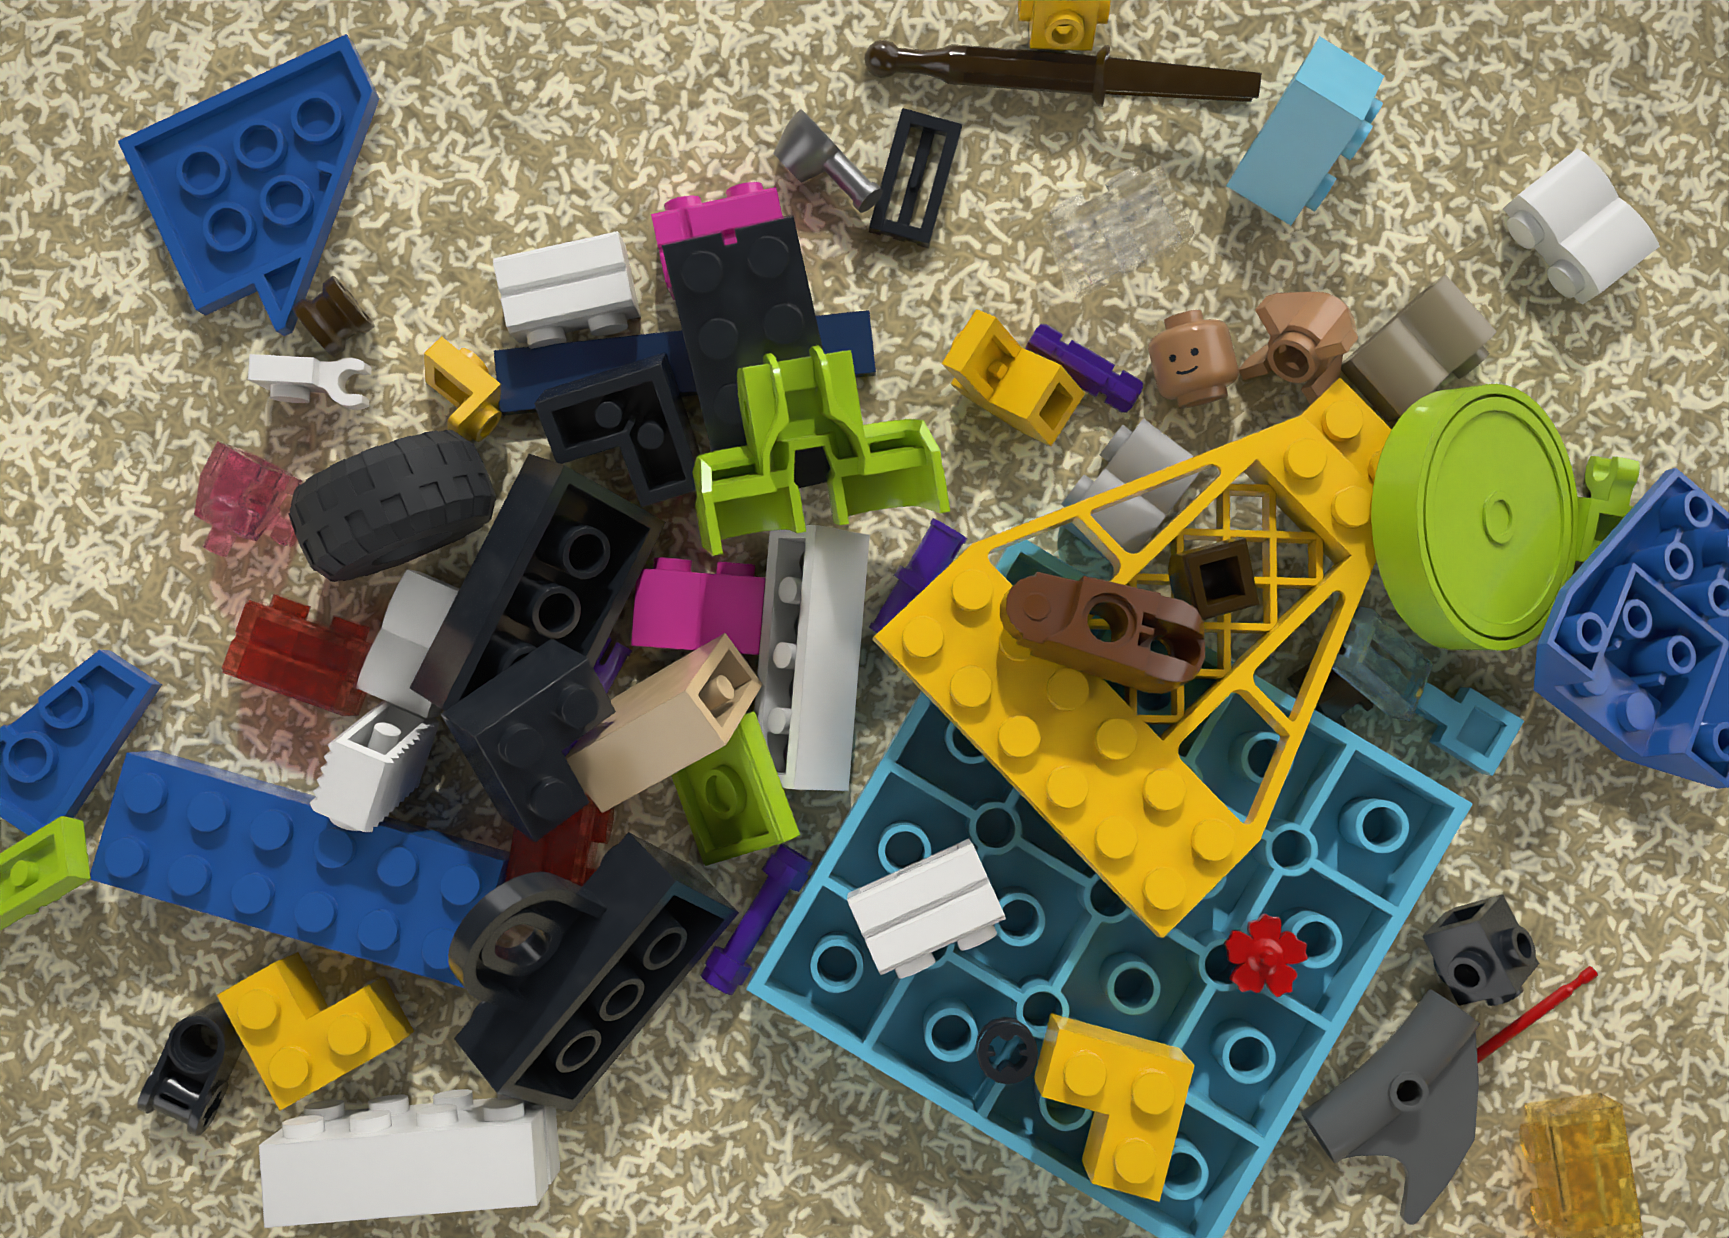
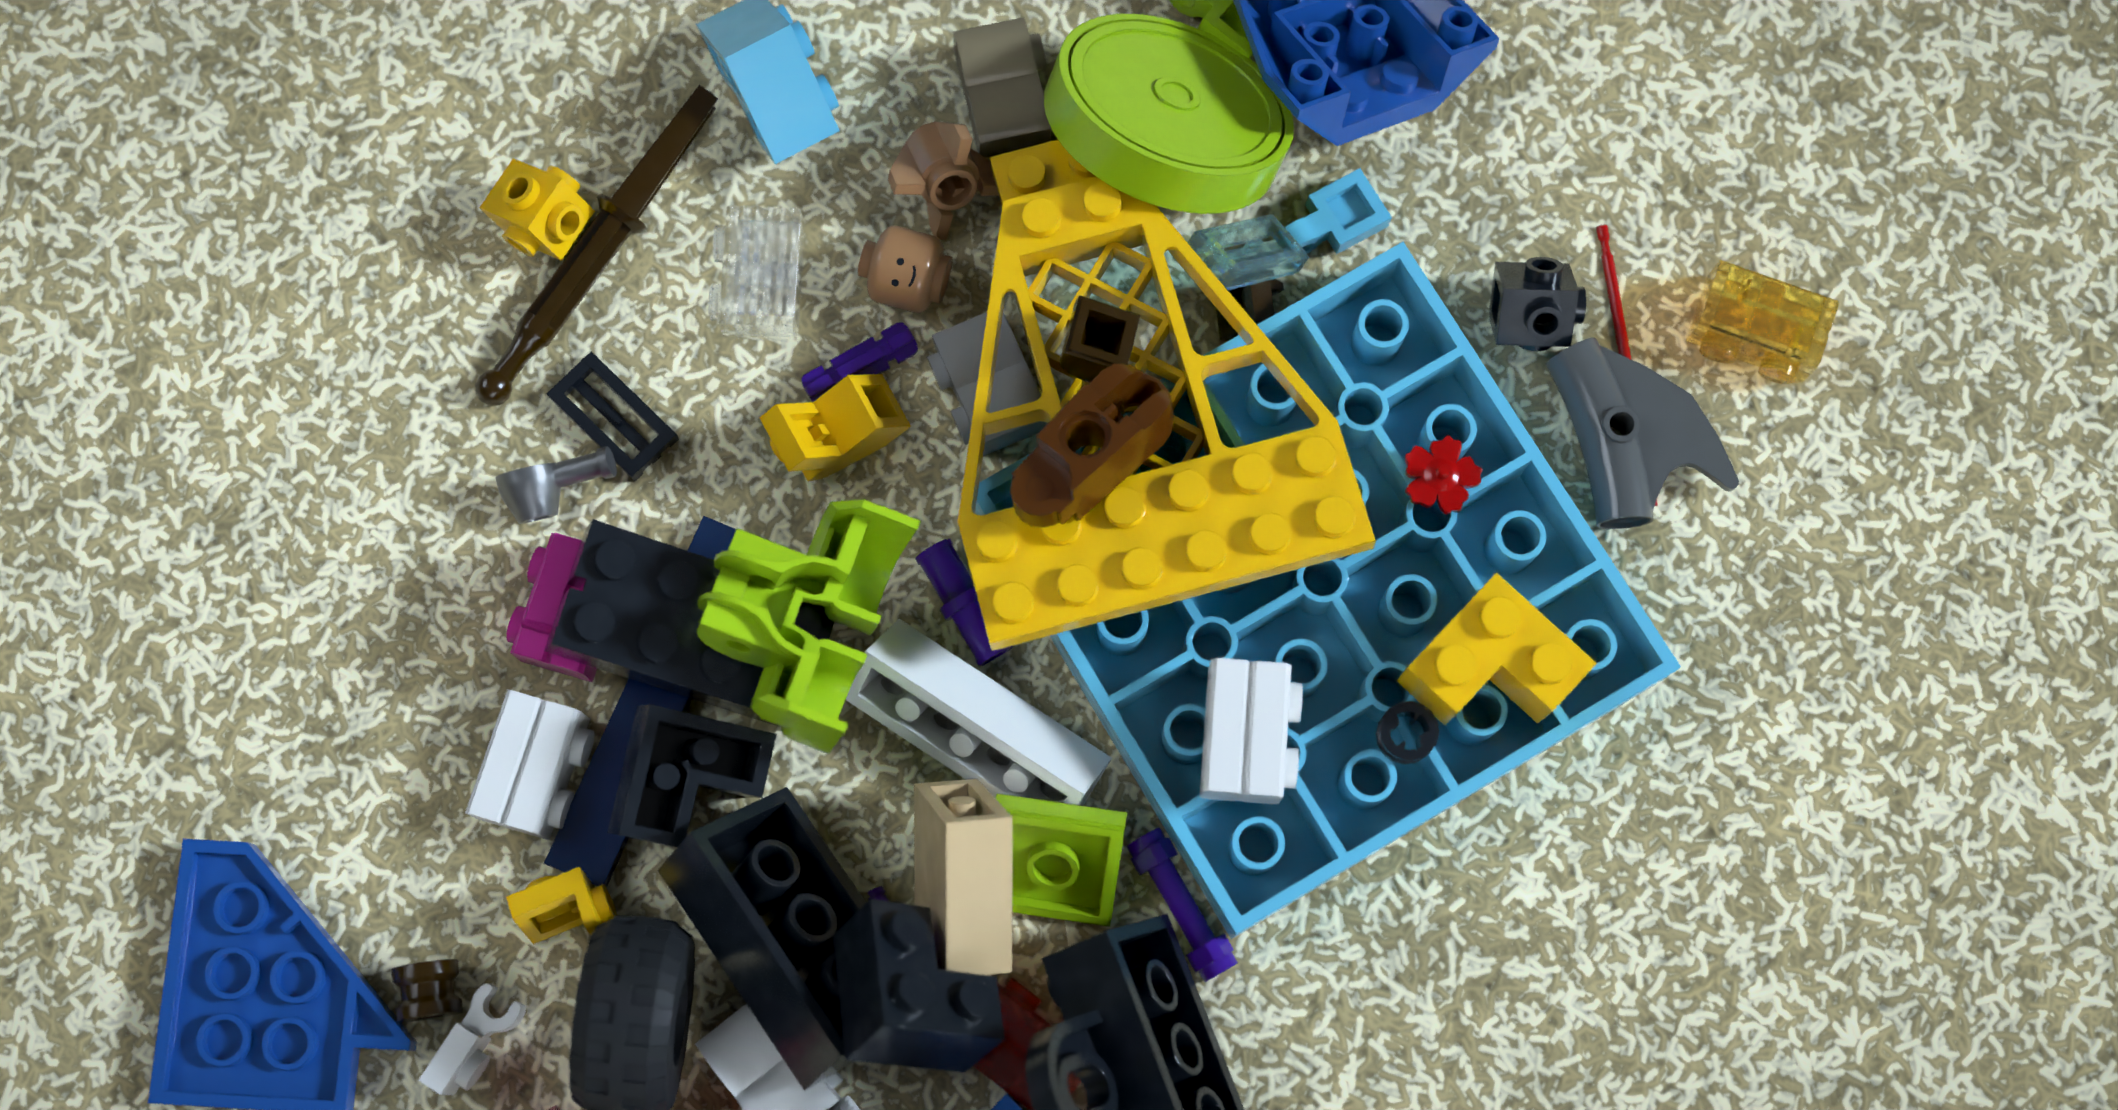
camera: 65 degrees left, 10 degrees down
dark pink brick [631,557,766,655] -> none

